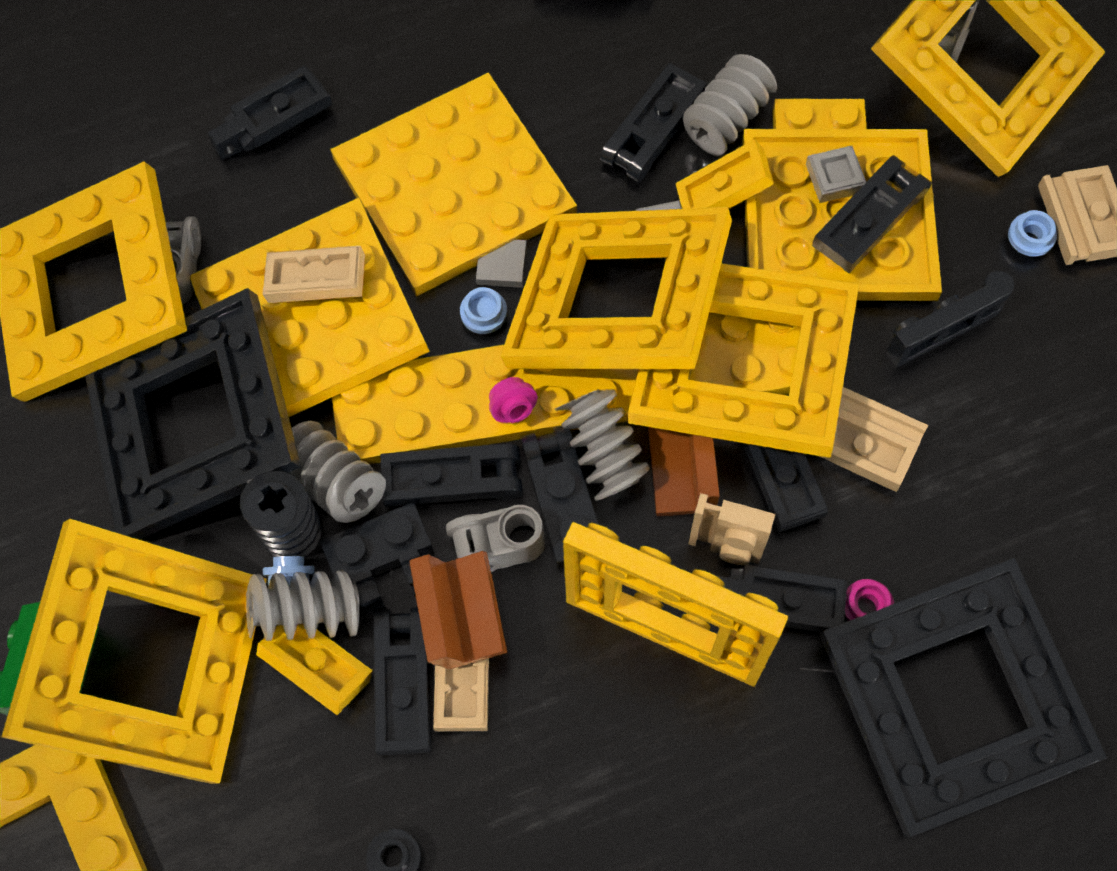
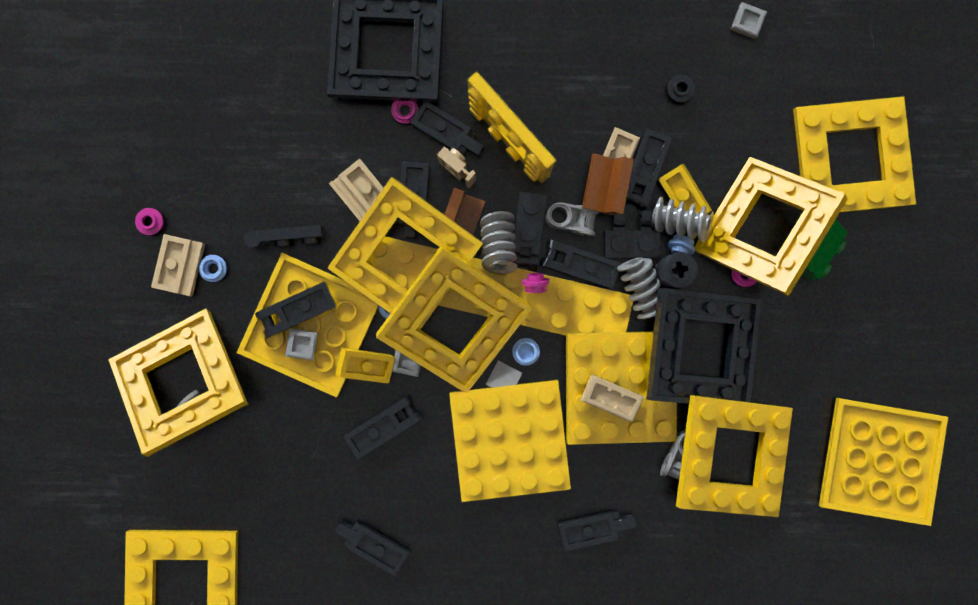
camera: 160 degrees left, 20 degrees up
light grey piece [683,54,777,156] -> none
yellow plate [772,99,867,129] -> none

